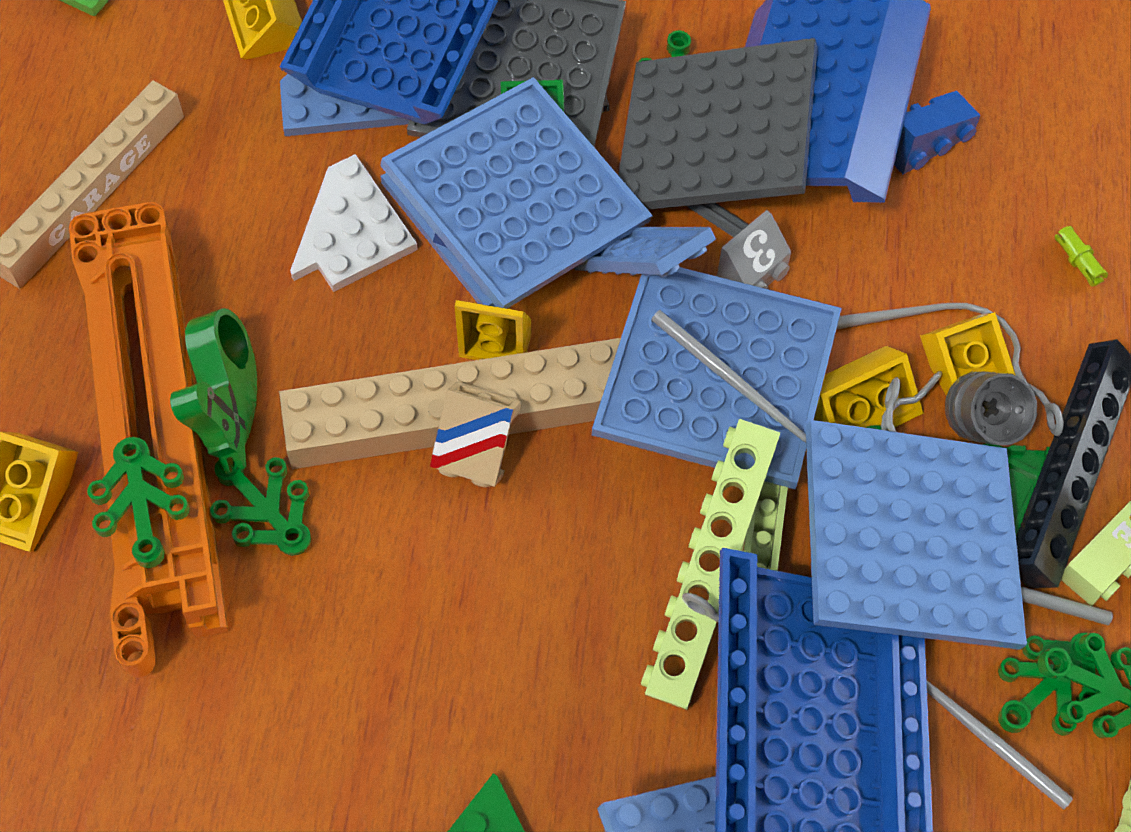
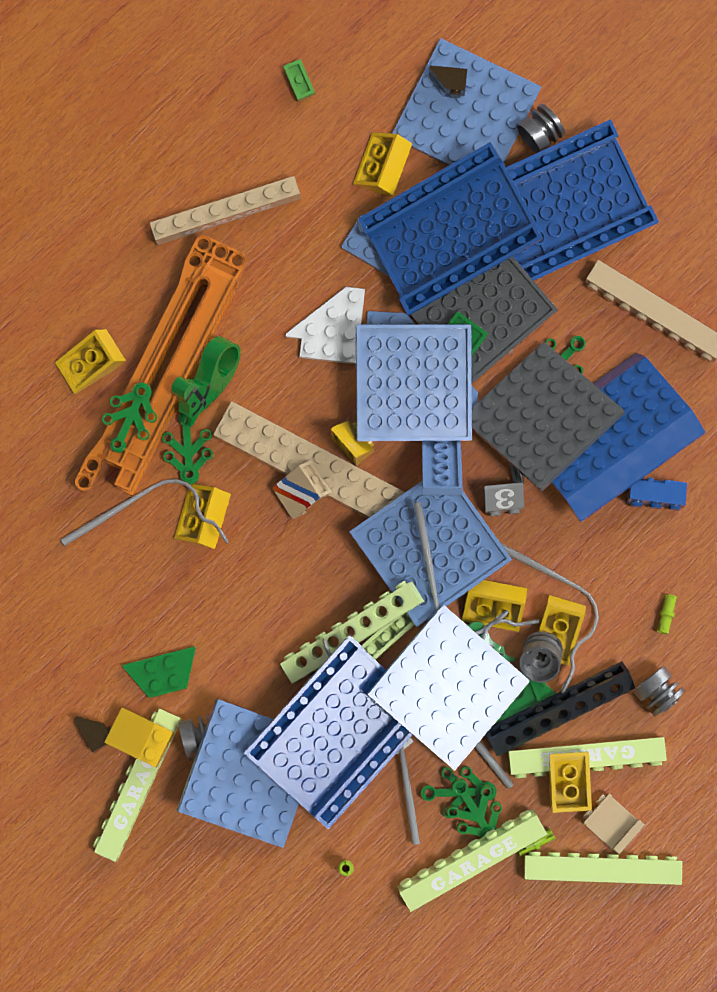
camera: 40 degrees right, 20 degrees up
none -> light grey piece [61,479,228,546]
none -> yellow slope [174,484,231,549]

